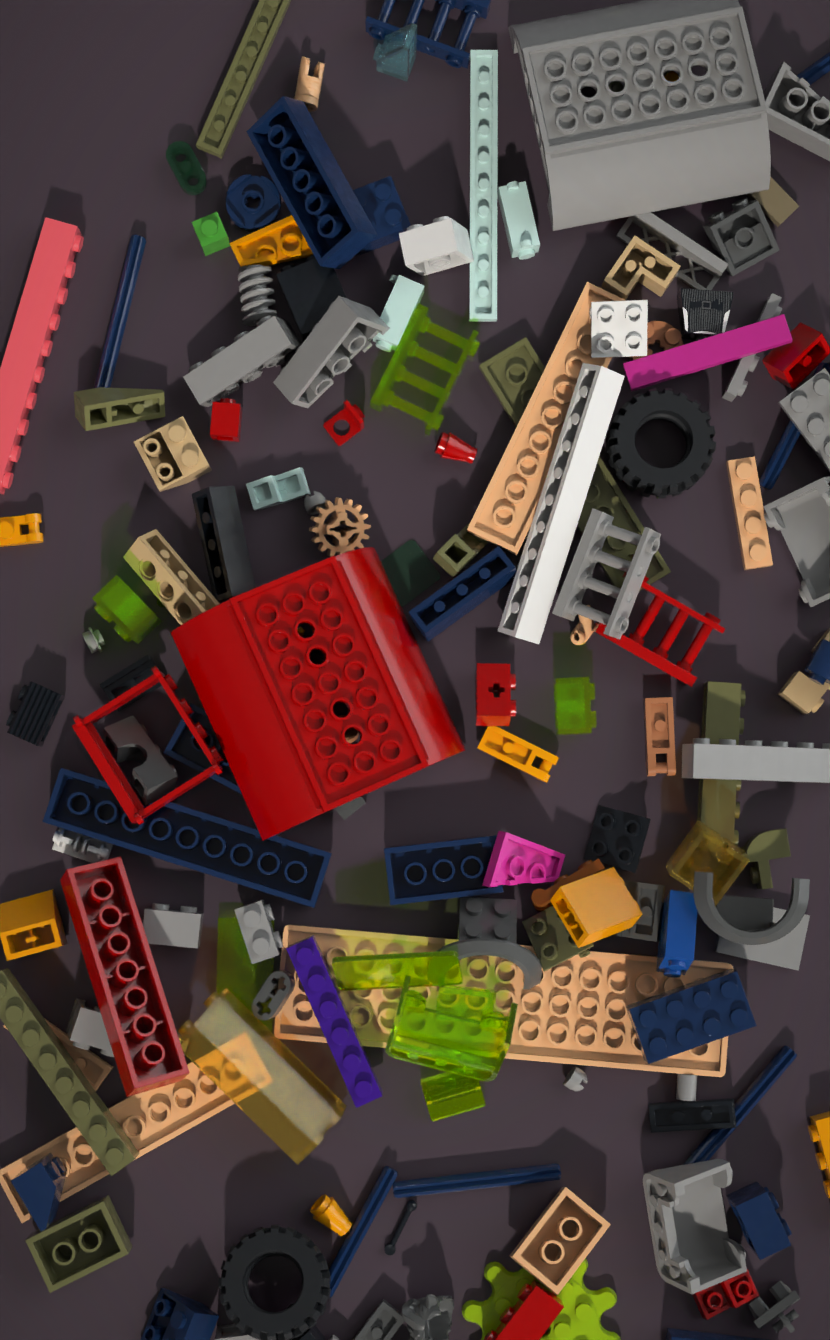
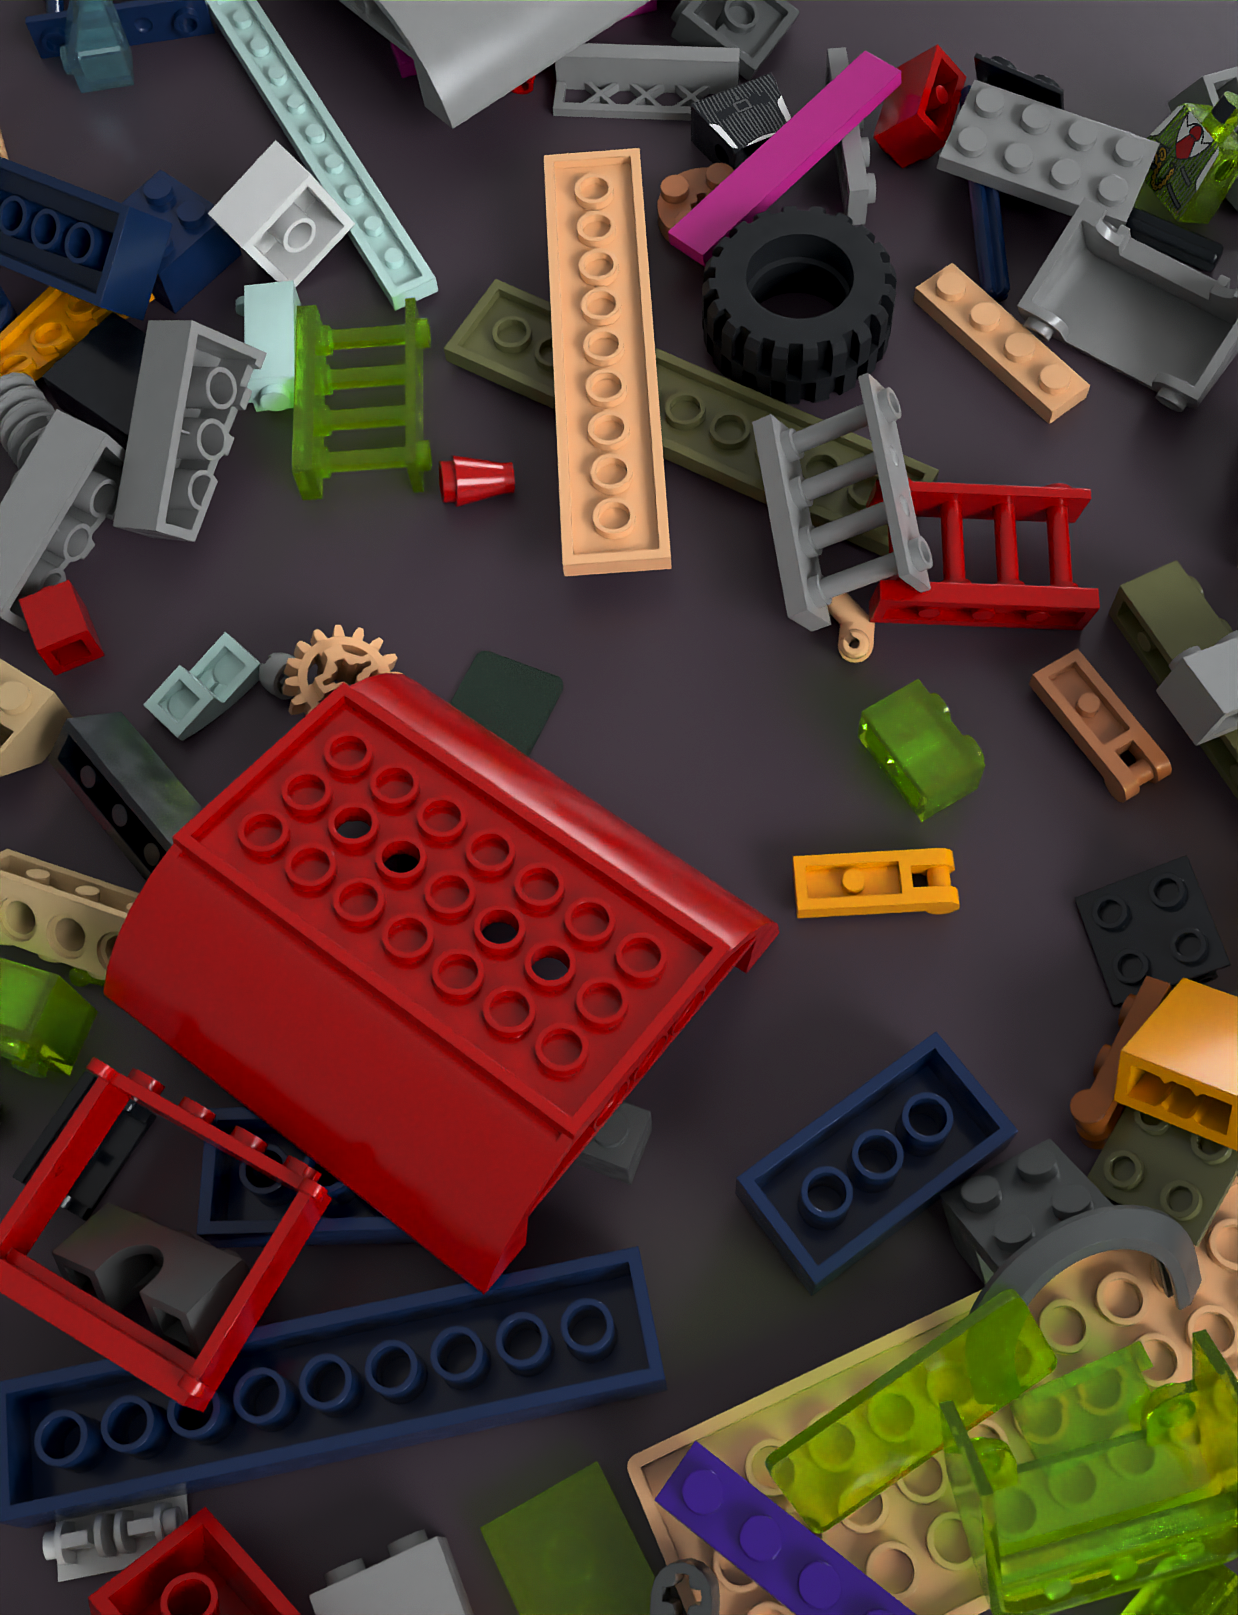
camera: 15 degrees left, 20 degrees down
light grey brick [234,899,284,964] -> none
red bracket [323,400,365,446] -> none
dark blue brick [409,546,516,642] -> none
olive brick [433,522,489,578] -> none
red brick [476,663,516,726] -> none
dark pink wing [482,831,565,887] -> none
light aqua brick [497,181,540,260] -> none
white brick [498,363,625,644] -> none
white hinge [589,300,648,358] -> none
tan brick [601,235,681,300] -> none

